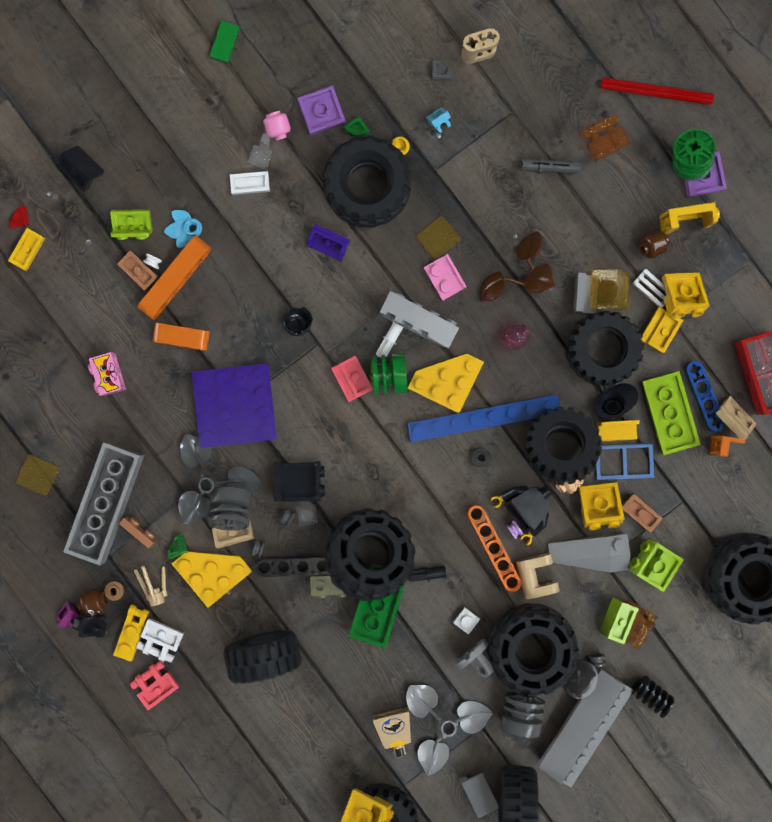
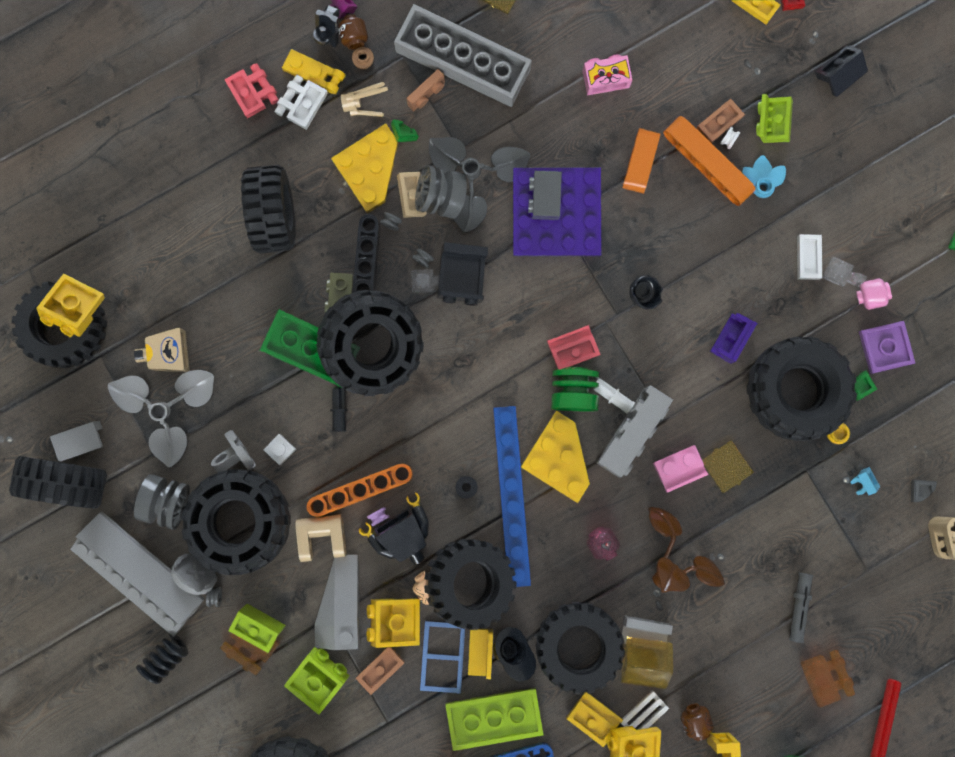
camera: 95 degrees right, 5 degrees down
none -> dark grey brick [528,171,562,220]

